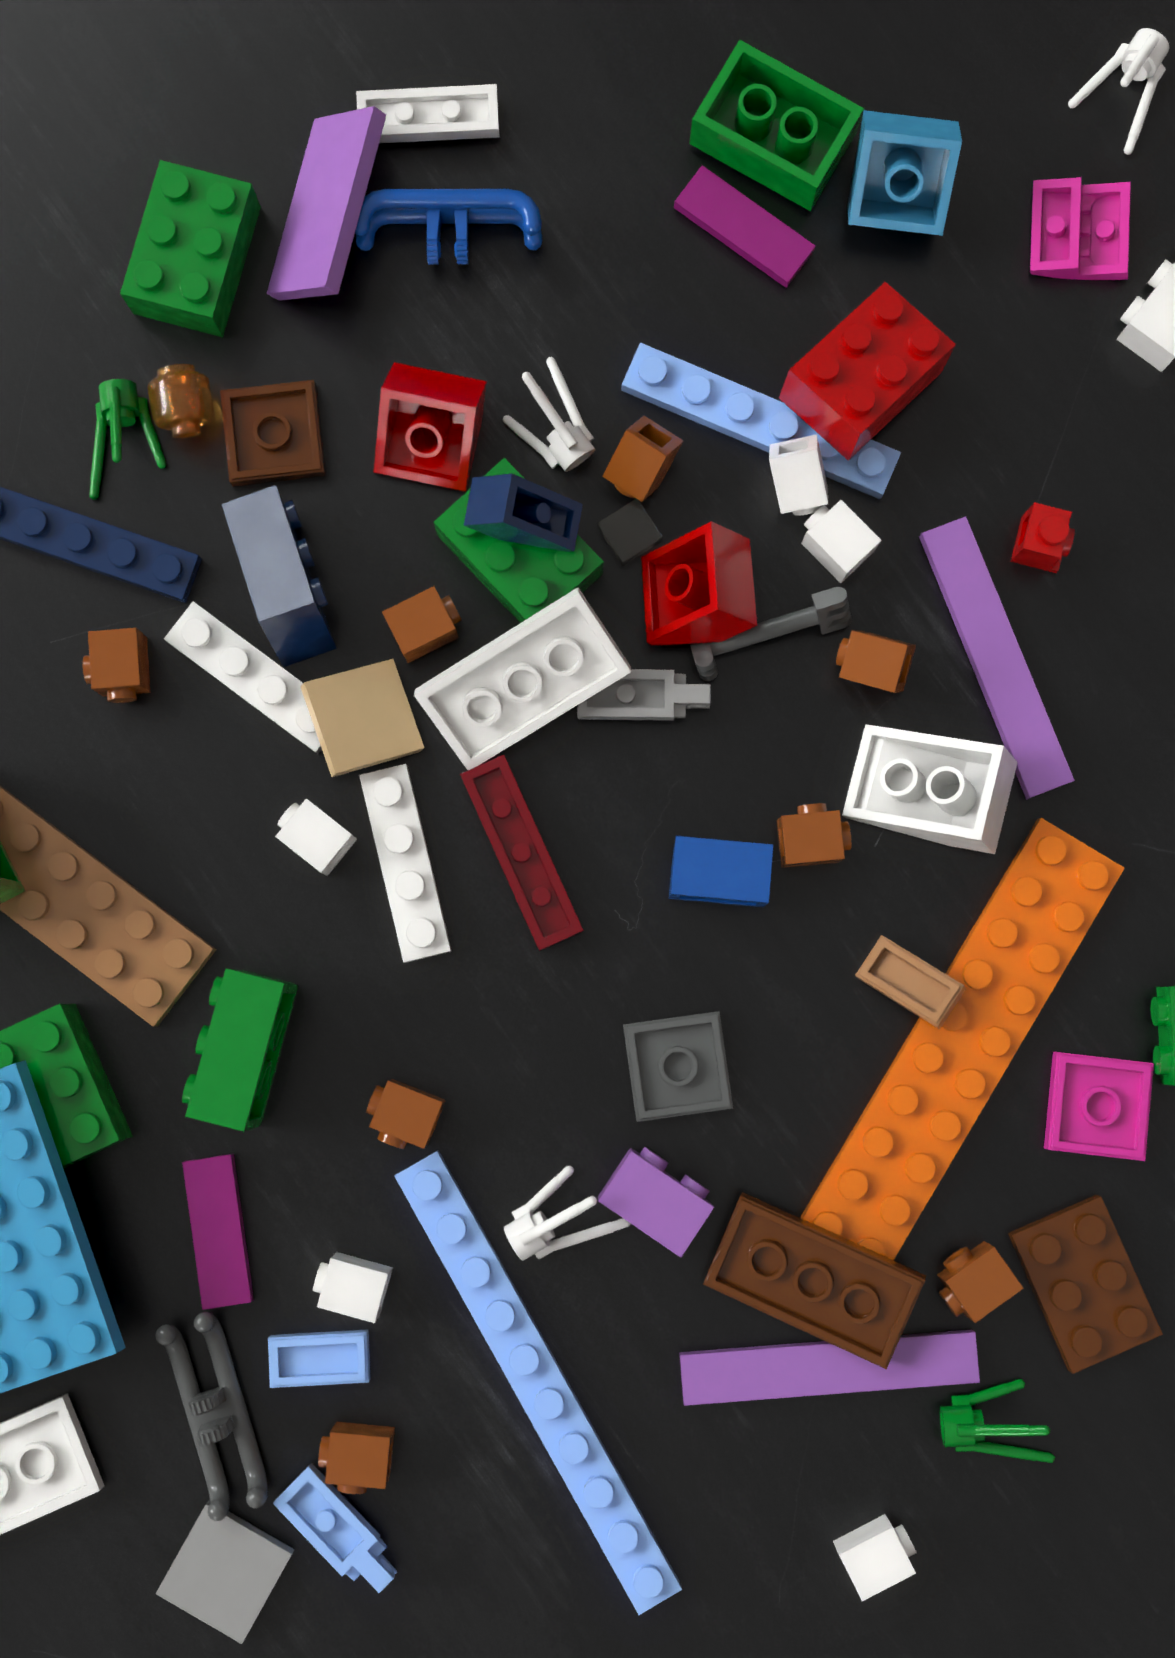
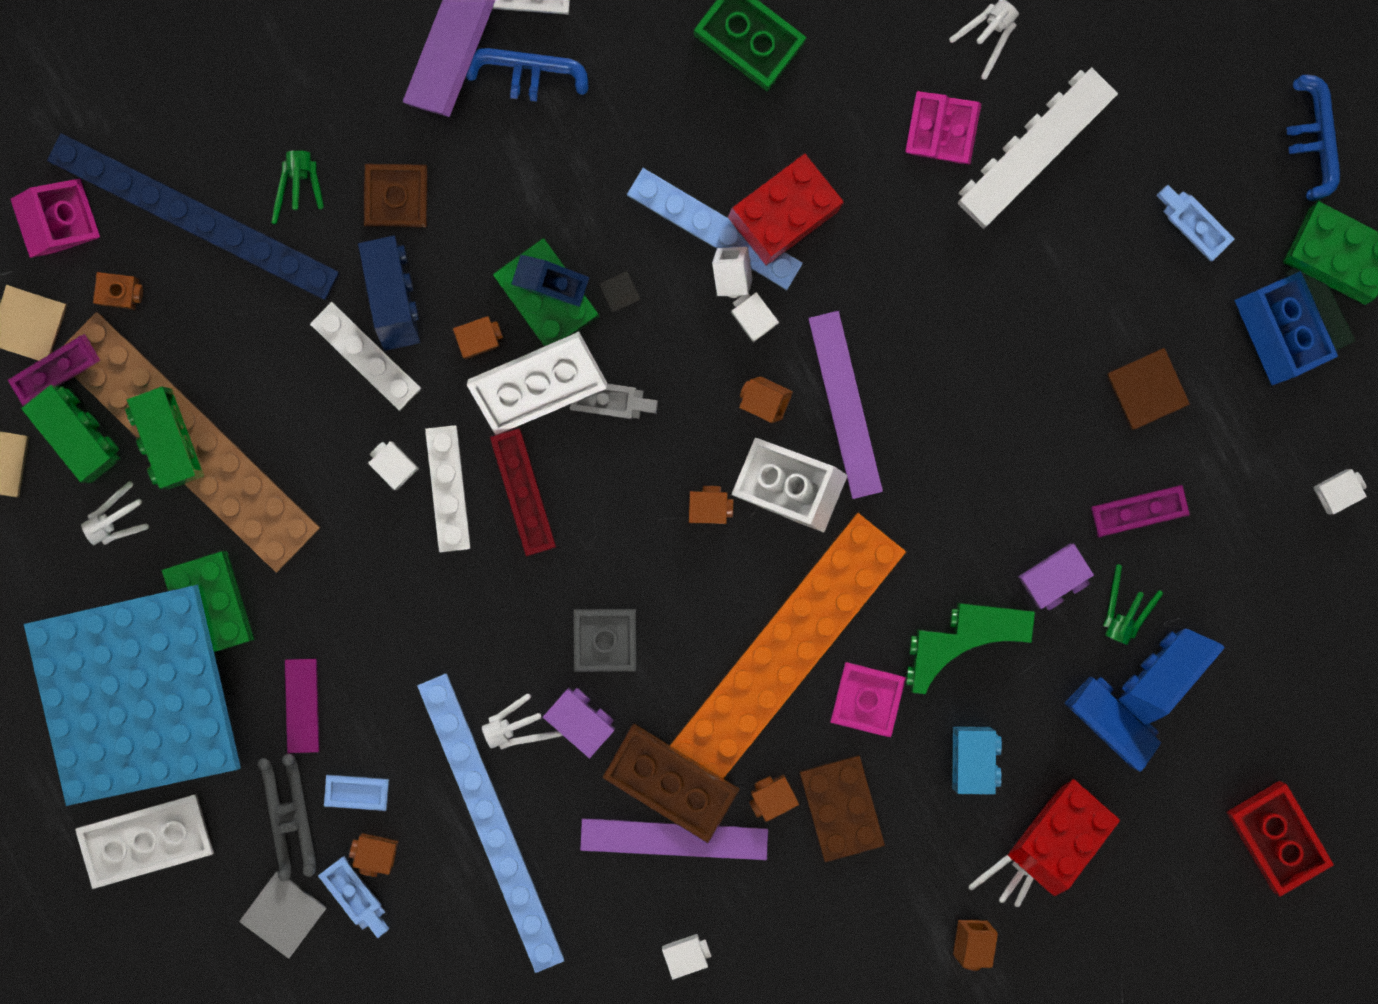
camera: 10 degrees right, 5 degrees up
dark orange brick [82,628,151,703] -> none
green brick [120,160,261,337] -> none
clear orange head [147,364,214,438] -> none
green brick [182,968,299,1132] -> none
tan tile [301,659,424,777] -> none
white brick [313,1252,393,1323] -> none
dark orange brick [366,1079,446,1149] -> none
red slope [374,362,487,492] -> none
white plant [503,357,595,472] -> none
dark orange brick [602,415,683,502] -> none
red slope [641,521,757,645] -> none
blue brick [669,836,773,907] -> none
magenta tile [674,165,815,288] -> none
dark grey hinge [690,587,852,681] -> none
dark azure brick [847,110,962,236] -> none
medium nougat tile [855,935,966,1030] -> none
green plant [940,1379,1055,1463] -> none
red brick [1010,502,1075,573] -> none

